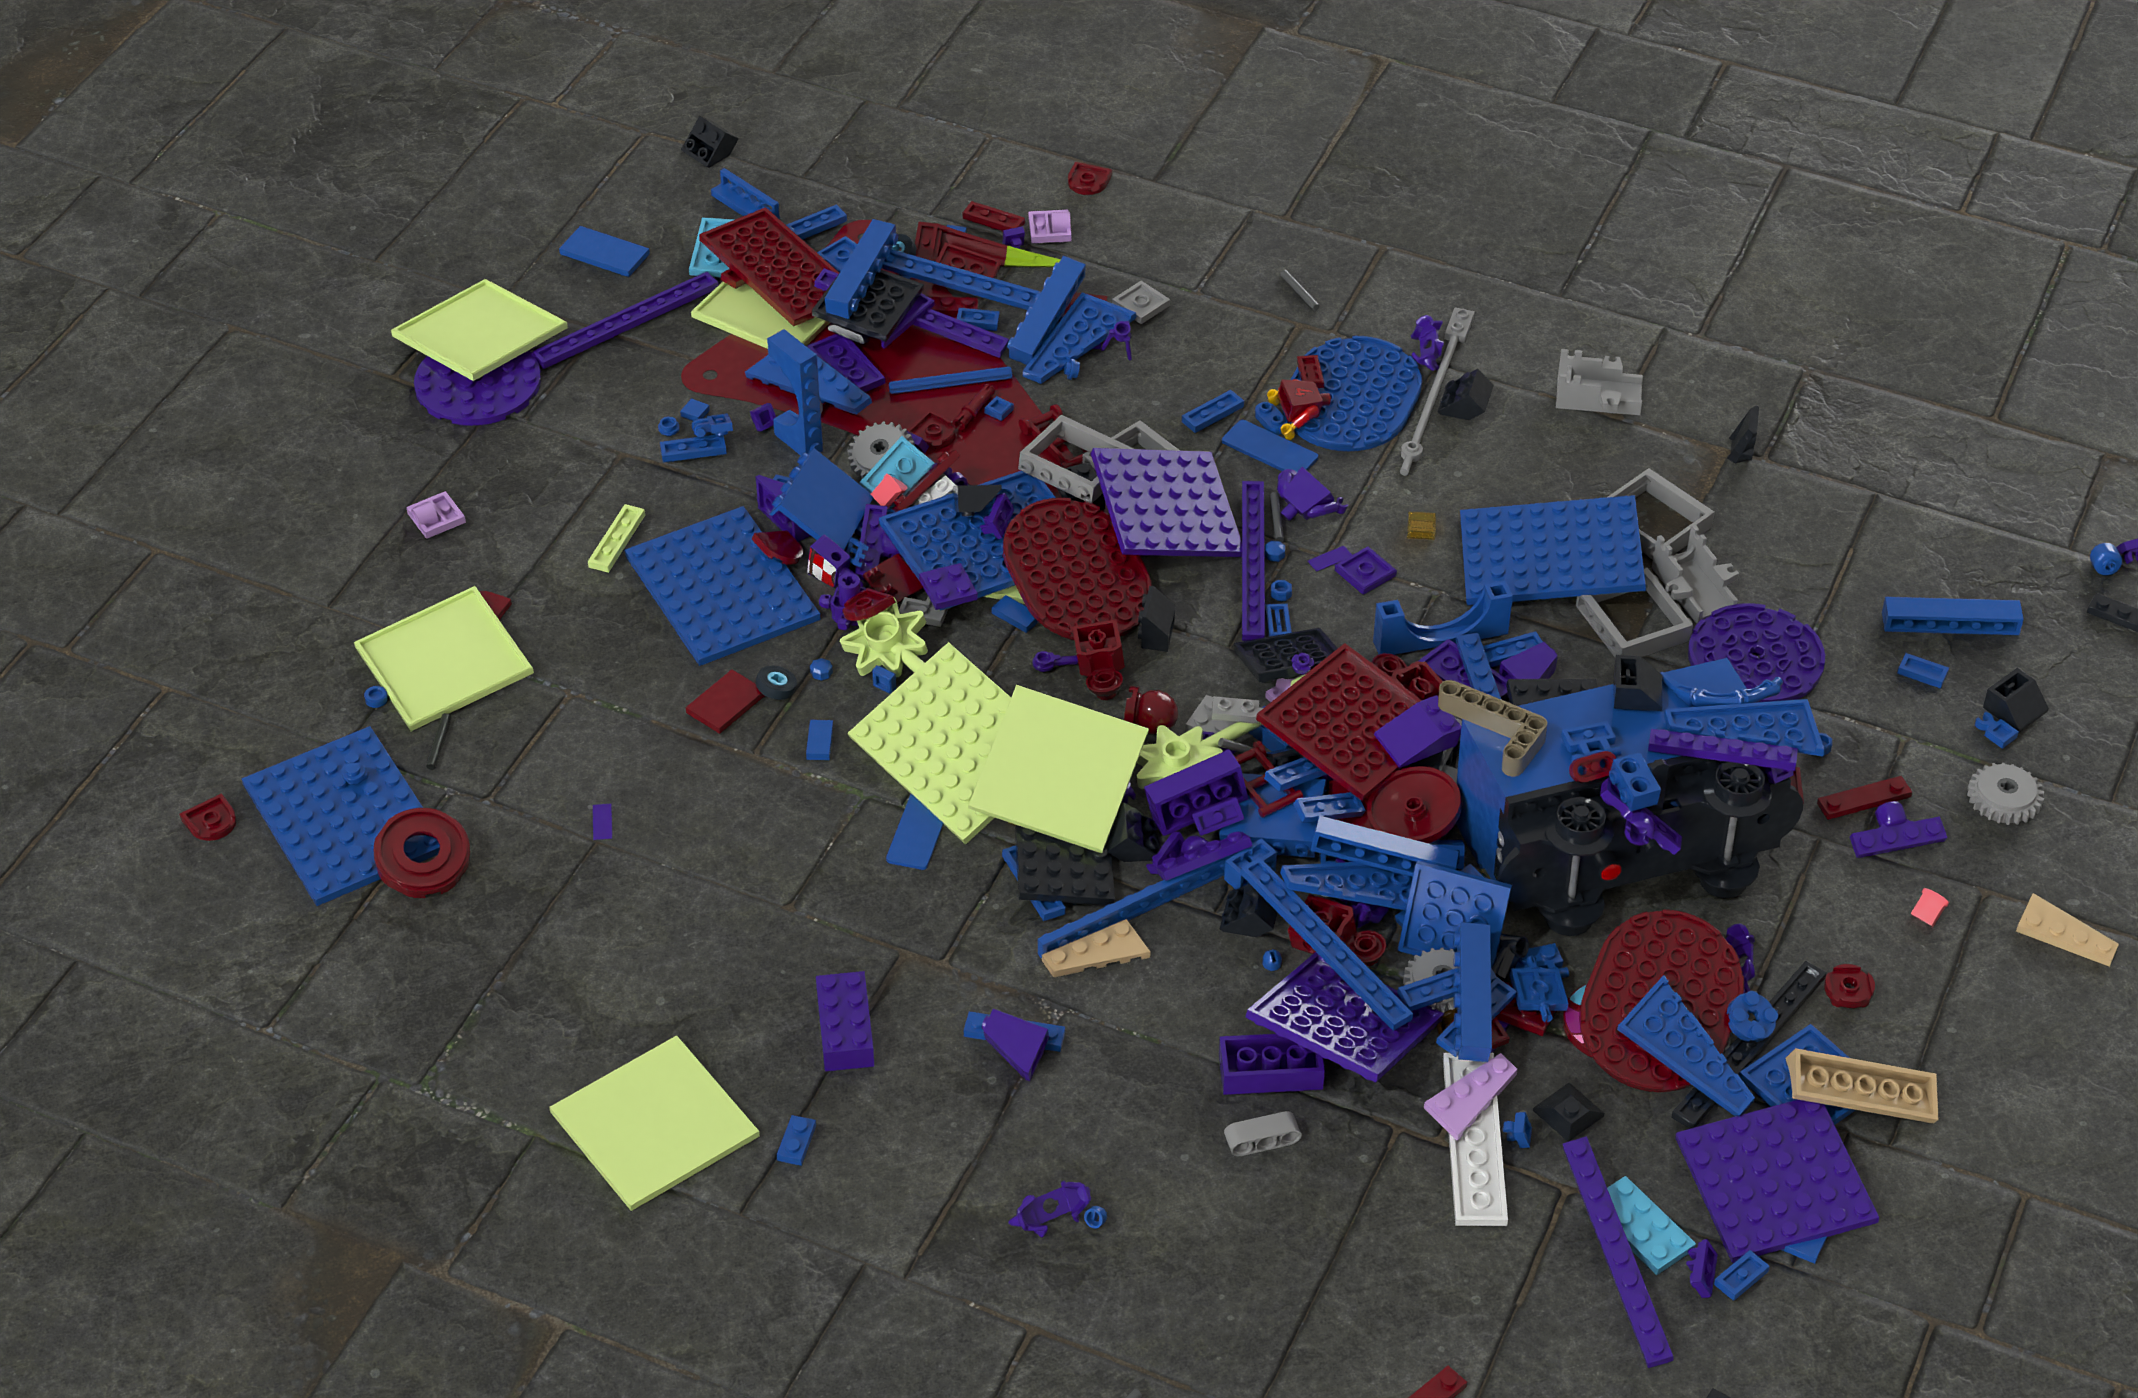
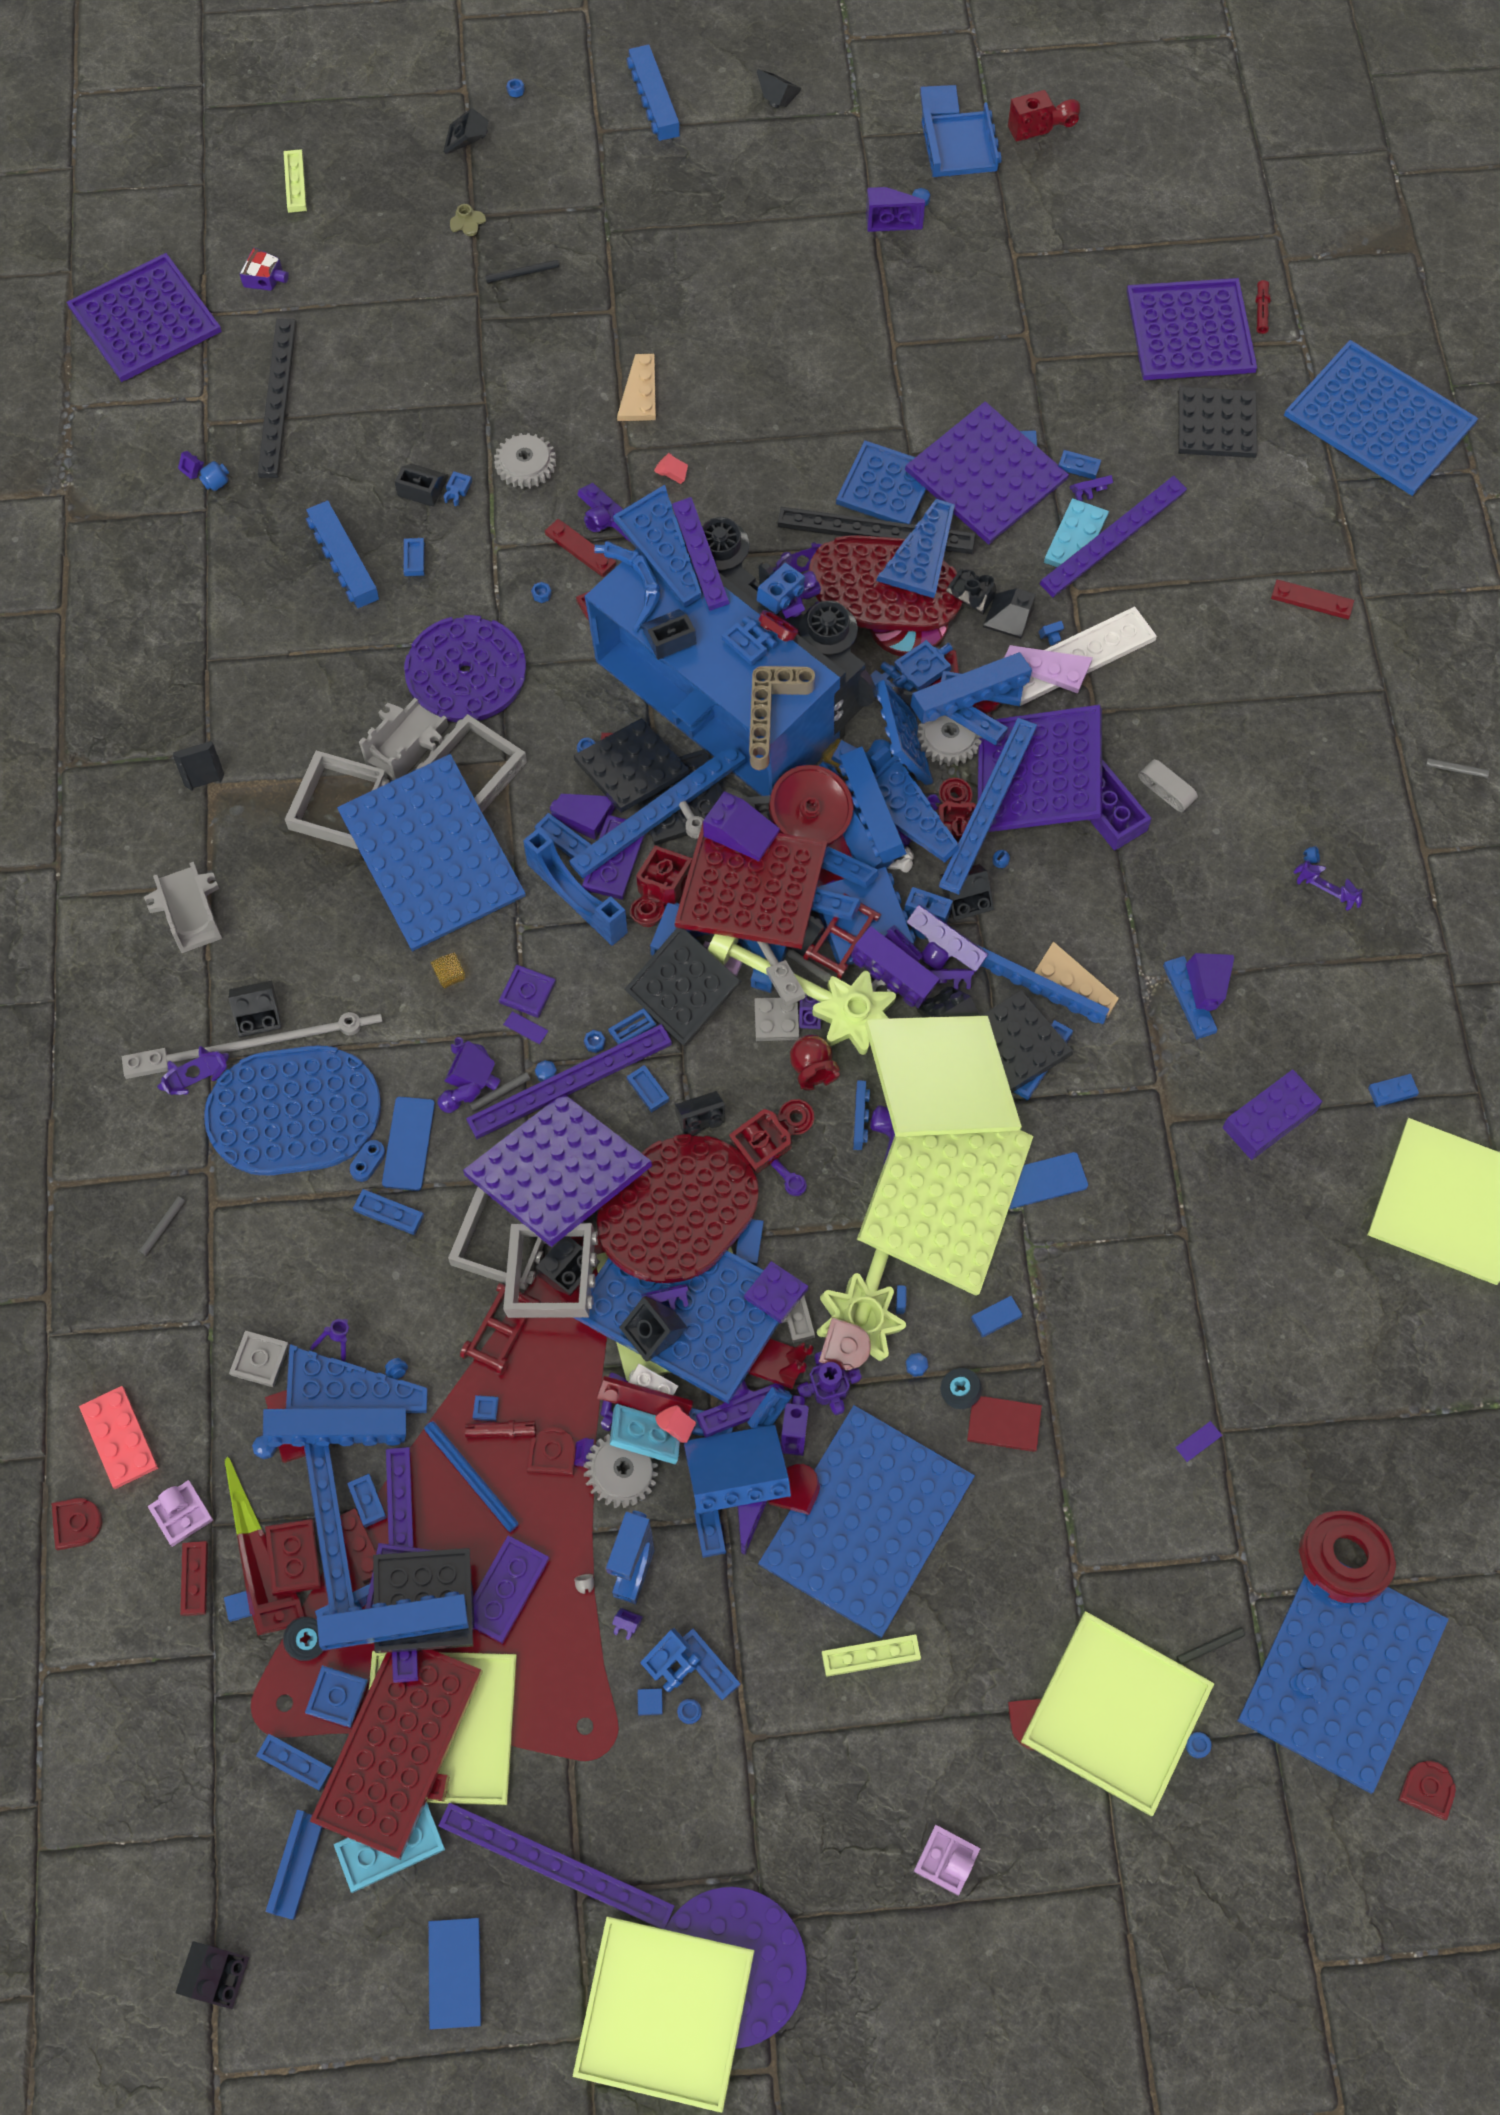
camera: 120 degrees left, 20 degrees up
blue wing [745,355,872,414] -> none
dark purple tile [1002,226,1025,249] -> none
dark red torso [1267,379,1331,440] -> none
dark purple plate [1291,653,1314,674] -> none
dark red plate [1297,355,1324,388] -> none
blue plate [1727,991,1778,1042] -> none
tan arch [1785,1048,1938,1124] -> none
dark red plate [1824,964,1875,1008] -> none
none -> coral plate [79,1386,158,1489]
none -> blue tile [626,1065,669,1113]
none -> black slope [946,568,997,615]

